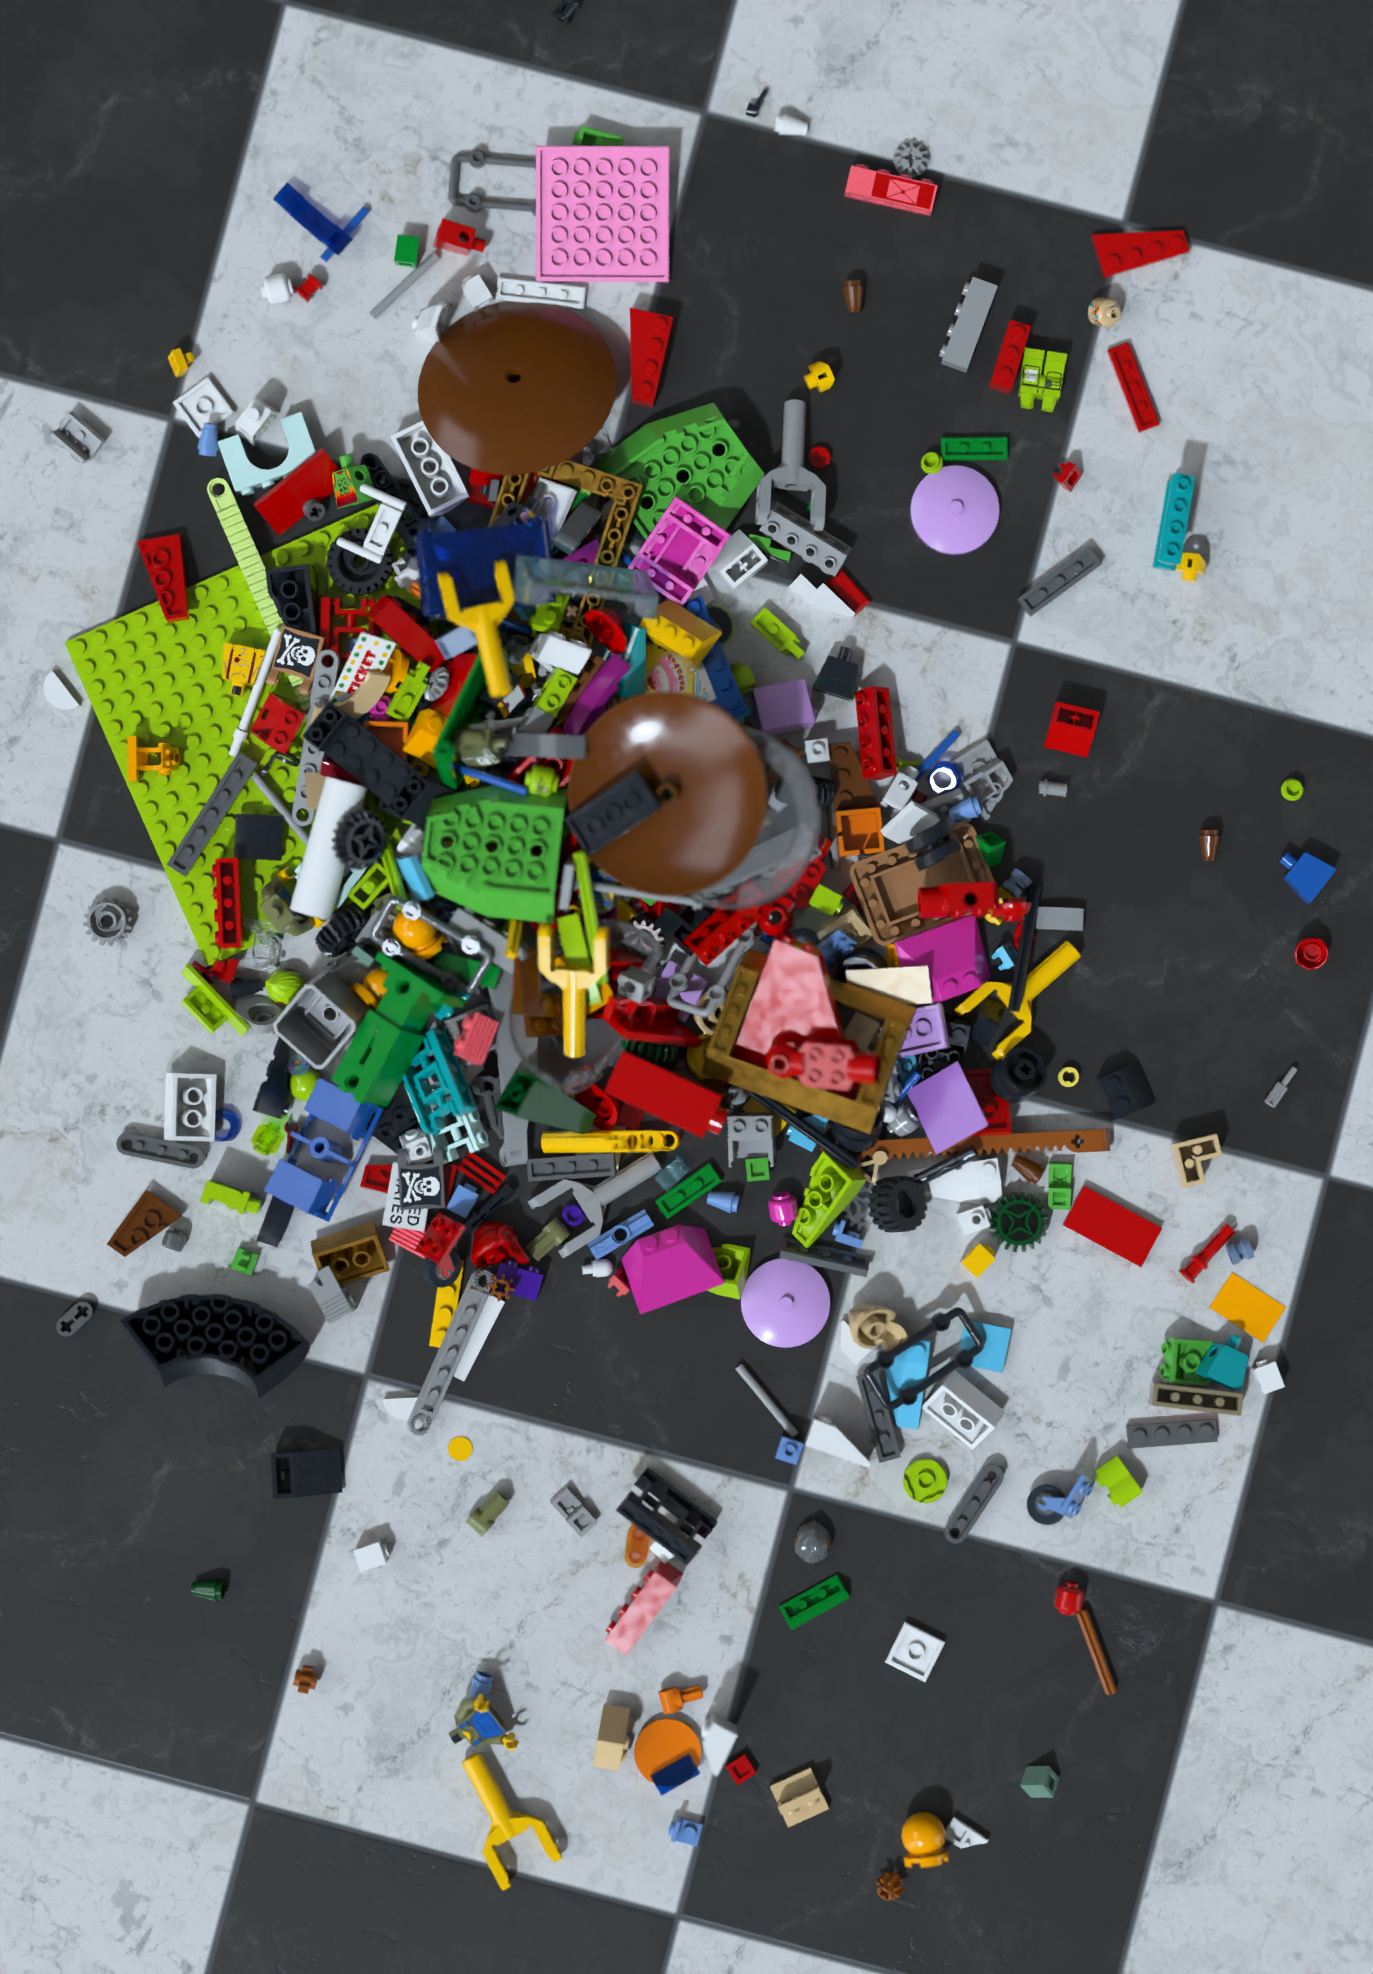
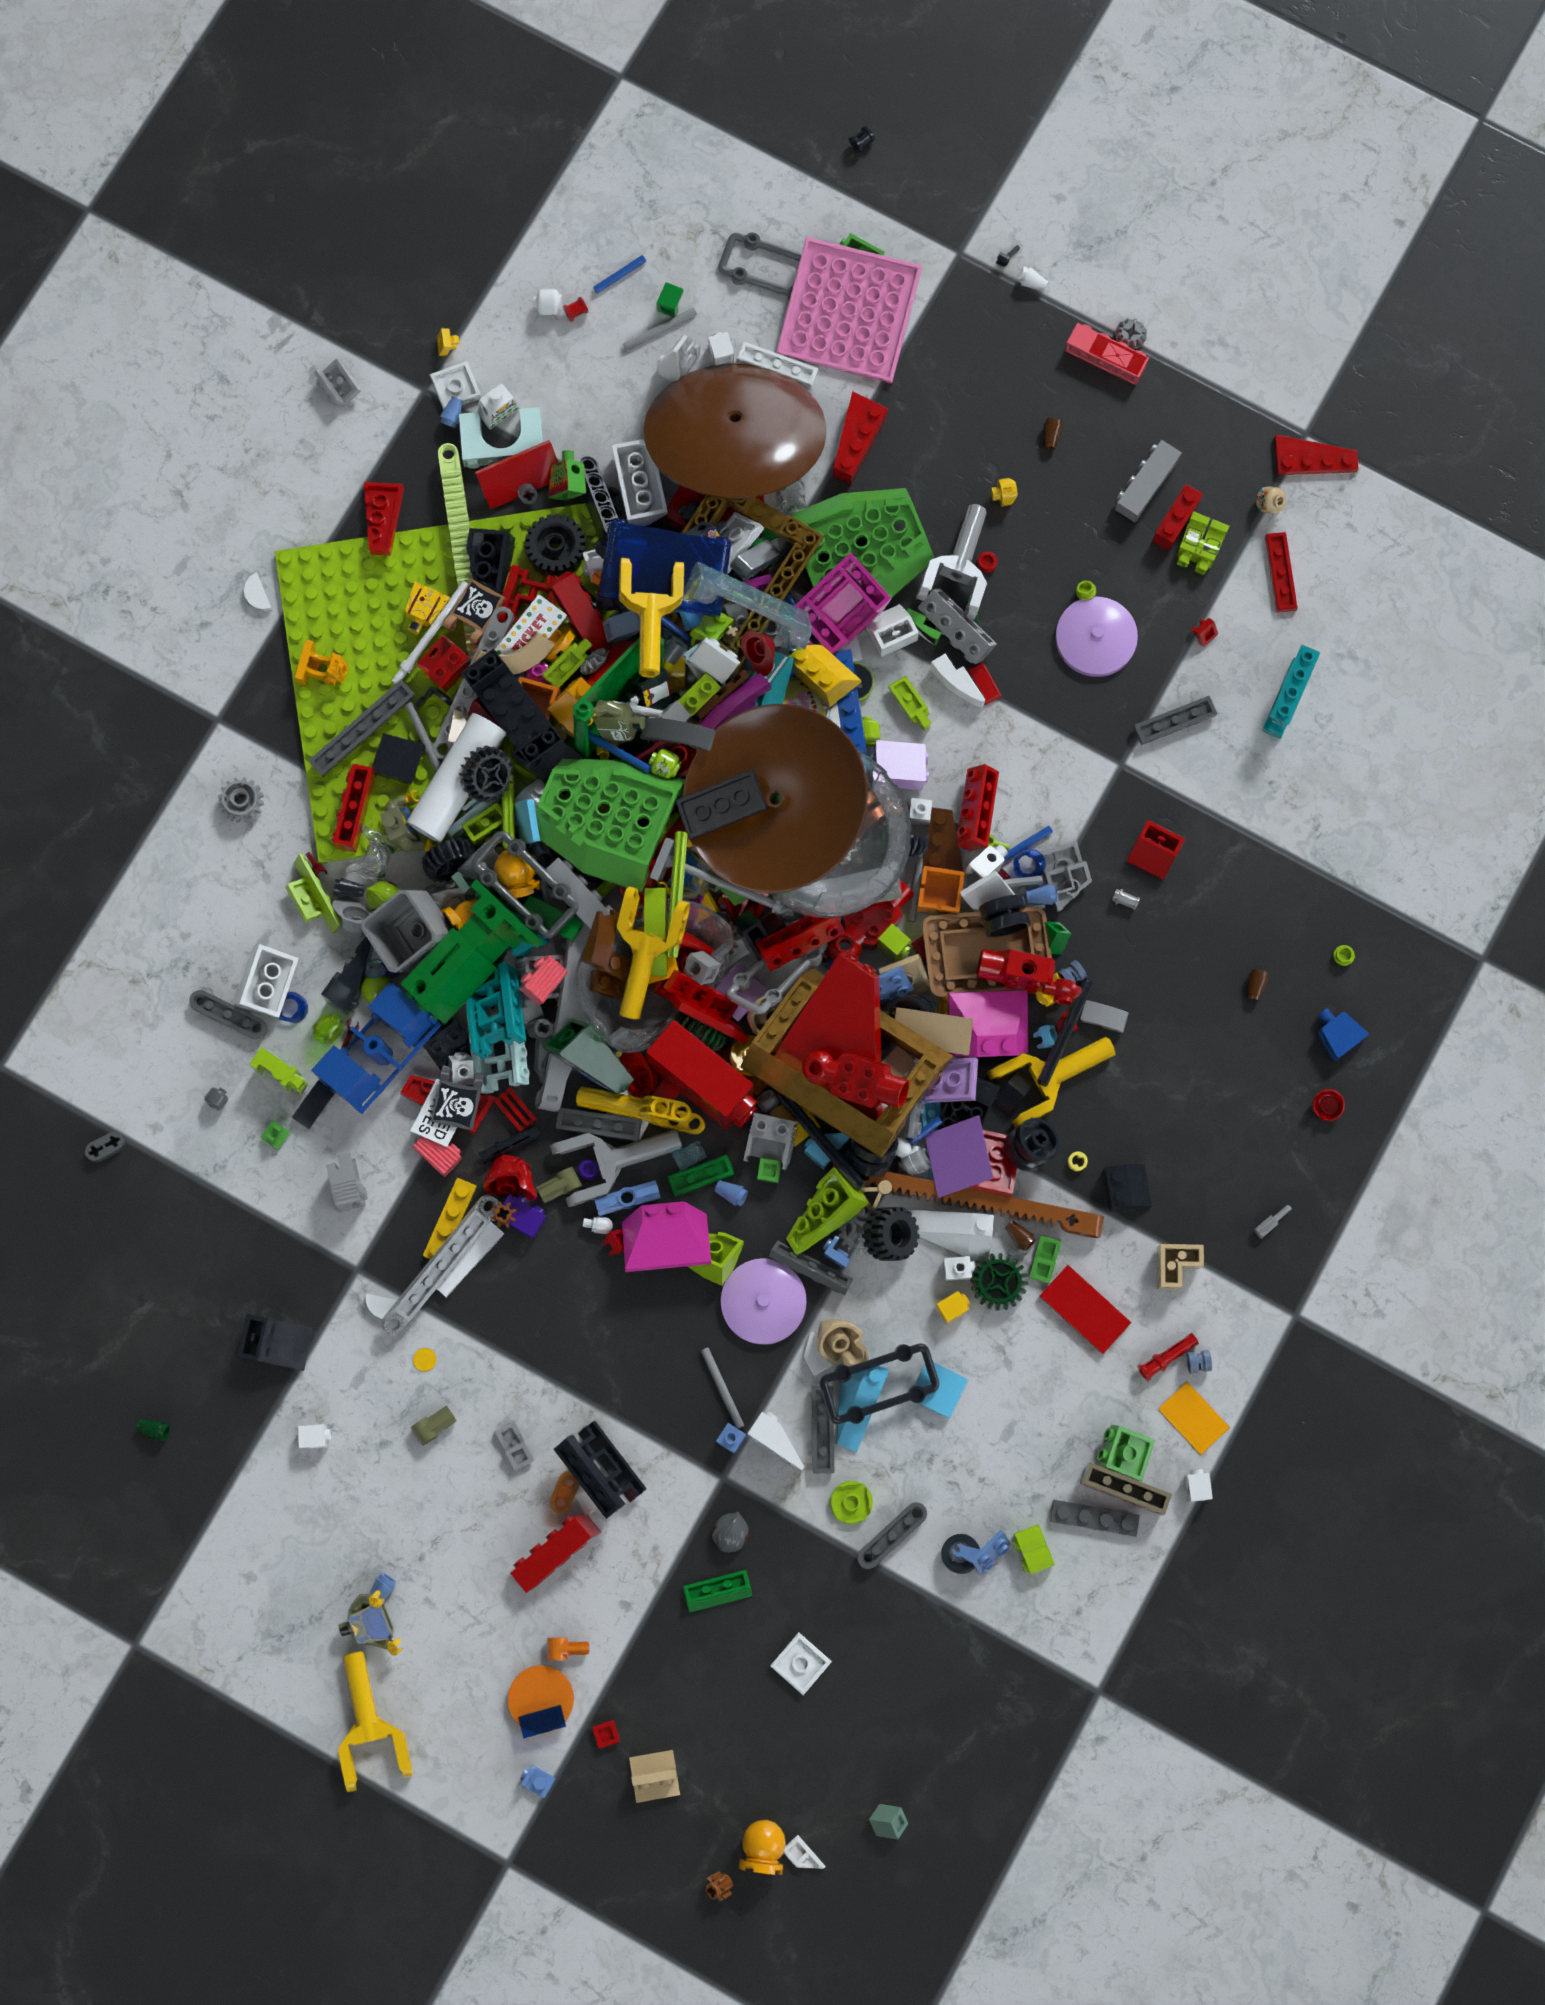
camera: 10 degrees right, 10 degrees down
reddish brown wing [107,1190,183,1257] -> none
black brick [120,1294,310,1399] -> none
red tile [211,958,239,983] -> none
clear blue slope [273,183,353,256] -> none
dark orange gear [293,1665,318,1694] -> none
pearl gold slope [311,1221,390,1286] -> none
white plate [337,484,407,564] -> none
red plate [415,1212,466,1288] -> none
red torso [433,218,487,255] -> none
medium blue brick [447,1182,480,1219] -> none
yellow axle [505,919,524,960] -> none
tan brick [593,1704,633,1771] -> none
white slope [701,1713,737,1776] -> none
dark pink head [768,1191,798,1226] -> none
black torso [812,646,858,702] -> none
black pin [914,1145,979,1187] -> none
white slope [921,1370,1005,1450] -> none
green tile [941,437,1008,461] -> none
red head [1054,1581,1085,1616] -> none
dark orange axle [1076,1609,1117,1695] -> none
yellow piece [1175,552,1206,582] -> none
teal torso [1196,1334,1248,1391] -> none

